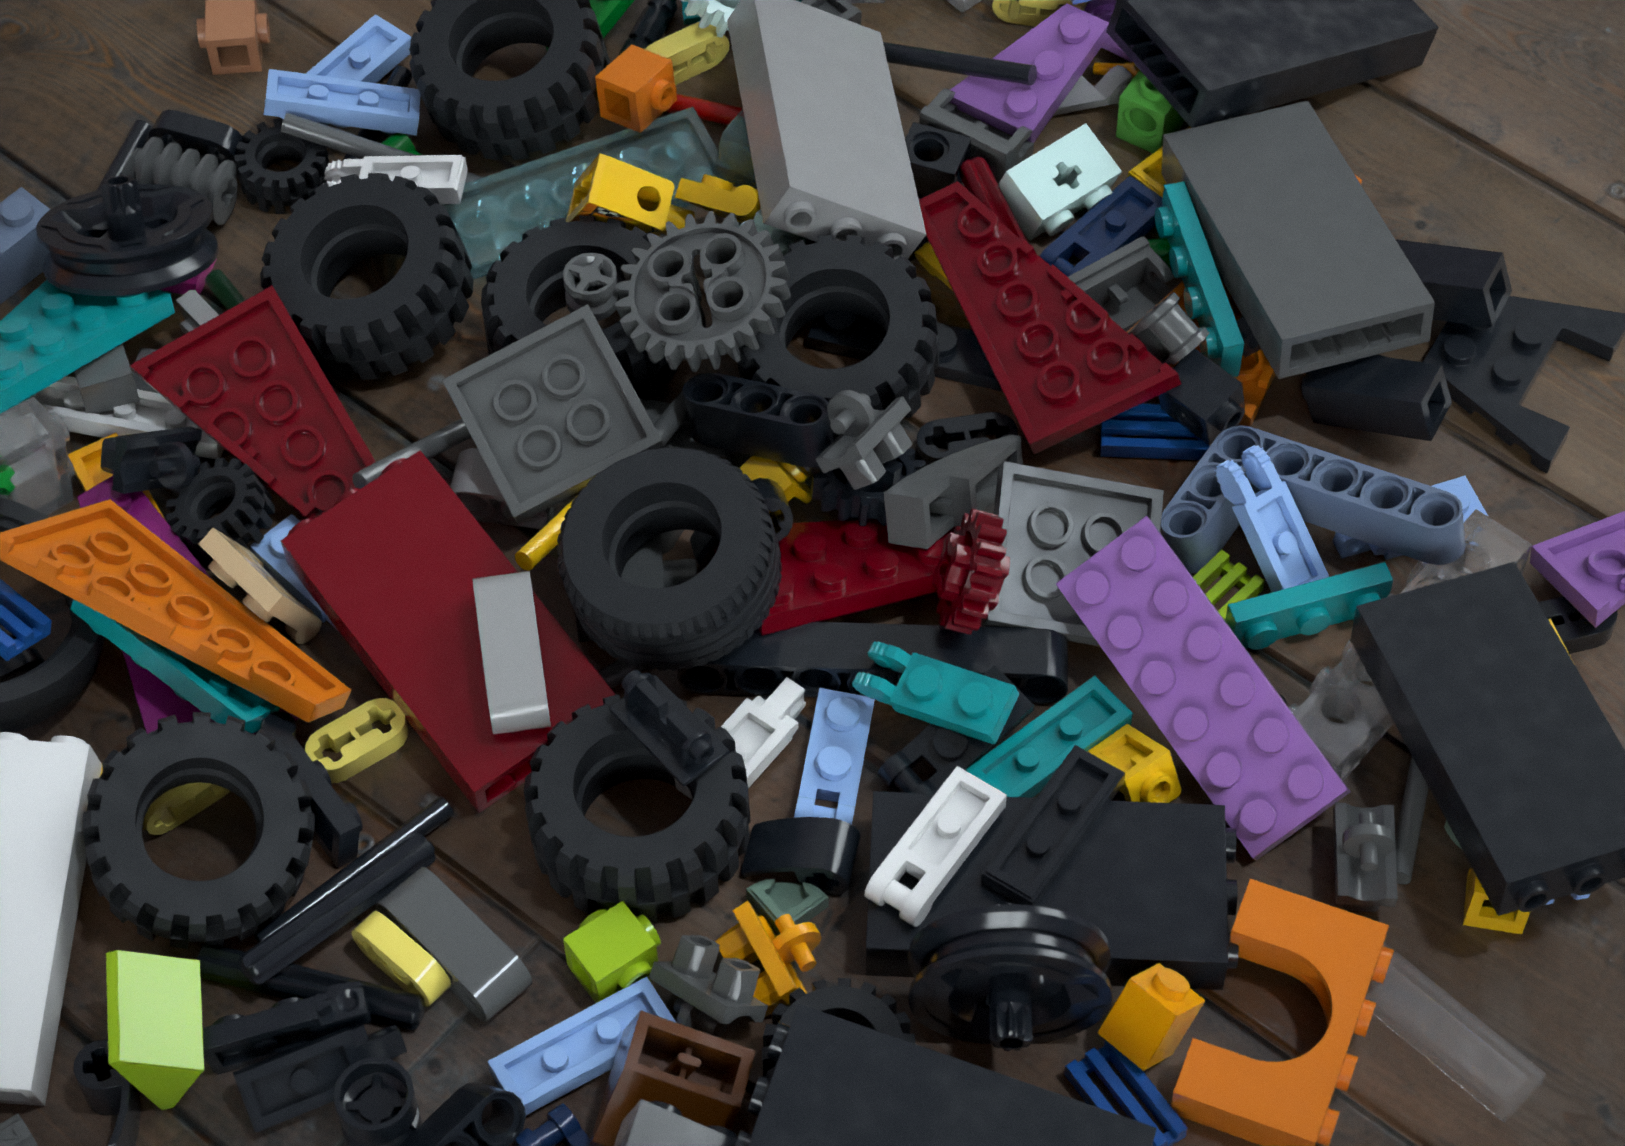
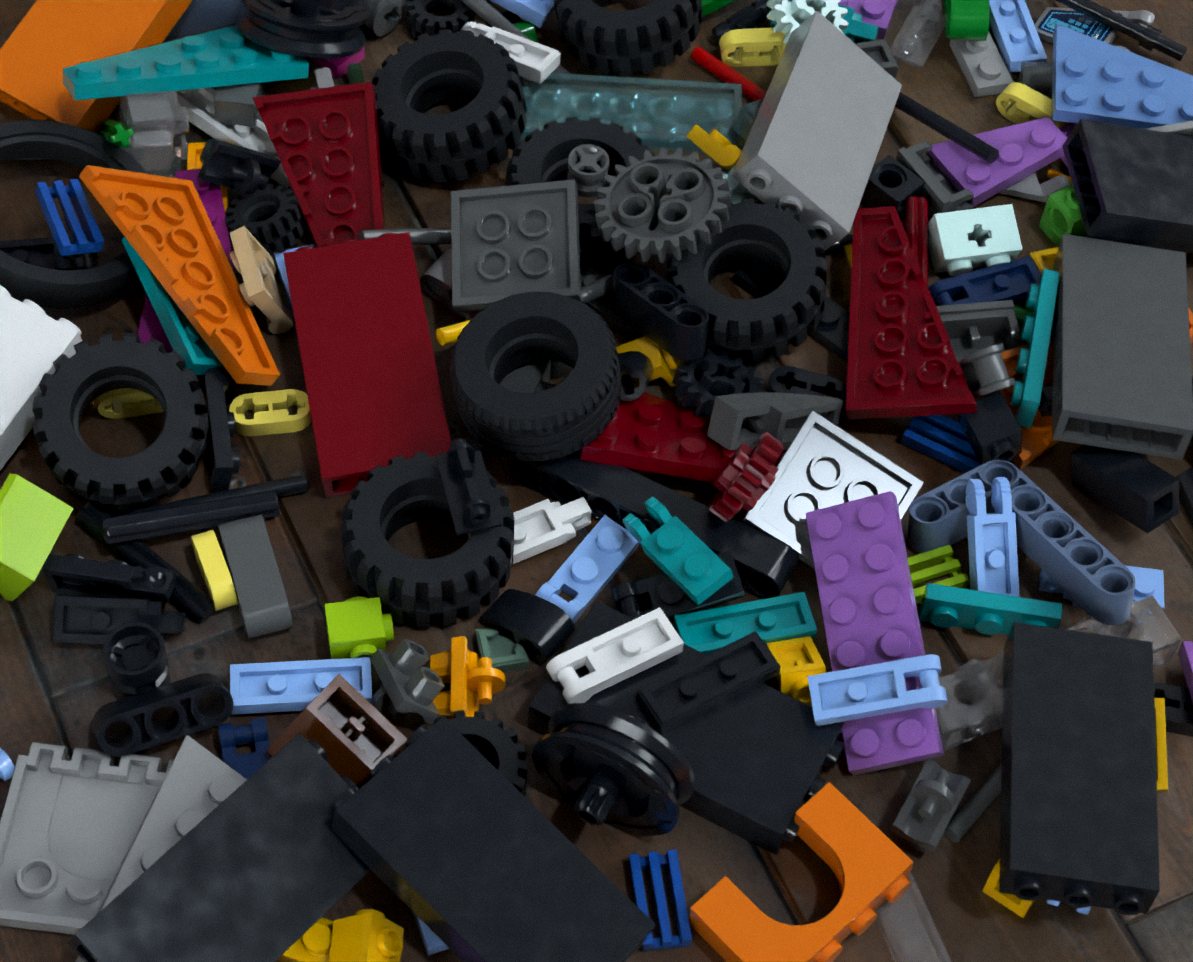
camera: 20 degrees right, 0 degrees up
light grey beam [473,571,551,735] -> none
yellow torso [566,153,695,236] -> none
orange brick [595,45,677,133] -> none
dark grey hips [815,390,912,490] -> none
light orange brick [1098,963,1205,1071] -> none
none -> light blue plate [807,655,948,726]

